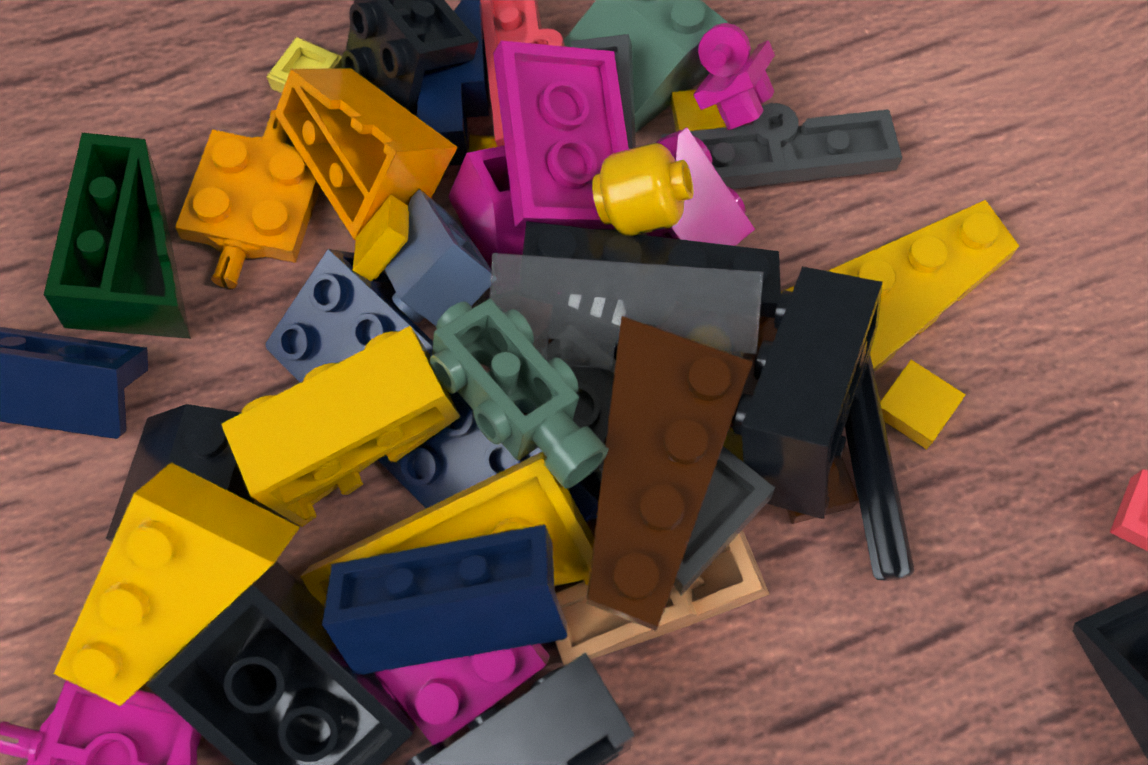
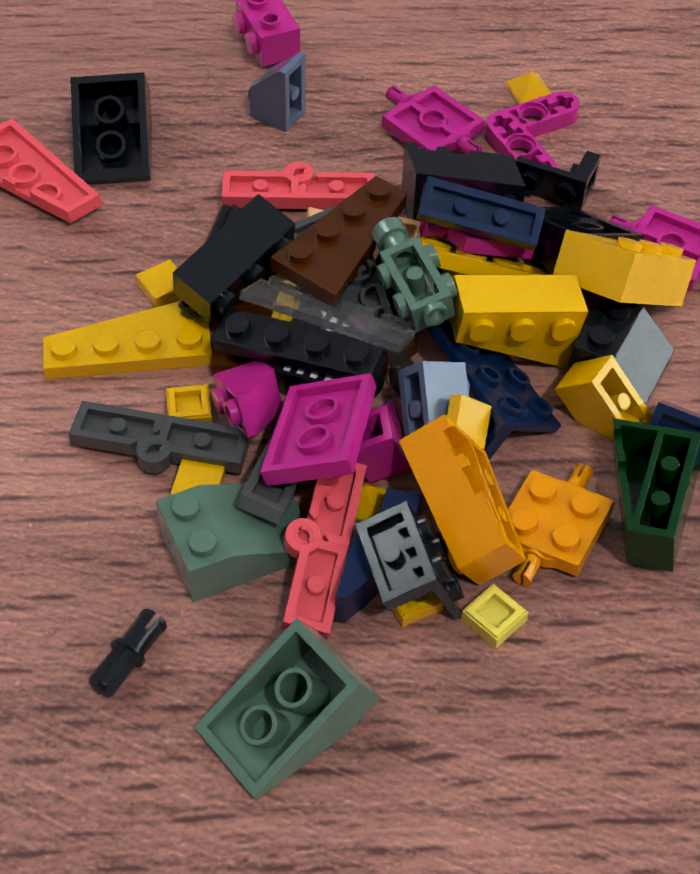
camera: 165 degrees left, 15 degrees down
yellow head [592,143,694,236] -> none
dark pink hips [693,23,775,130] -> none
none -> yellow tile [166,384,212,423]
none -> coral hinge [221,162,374,209]
none -> yellow slope [554,355,653,440]

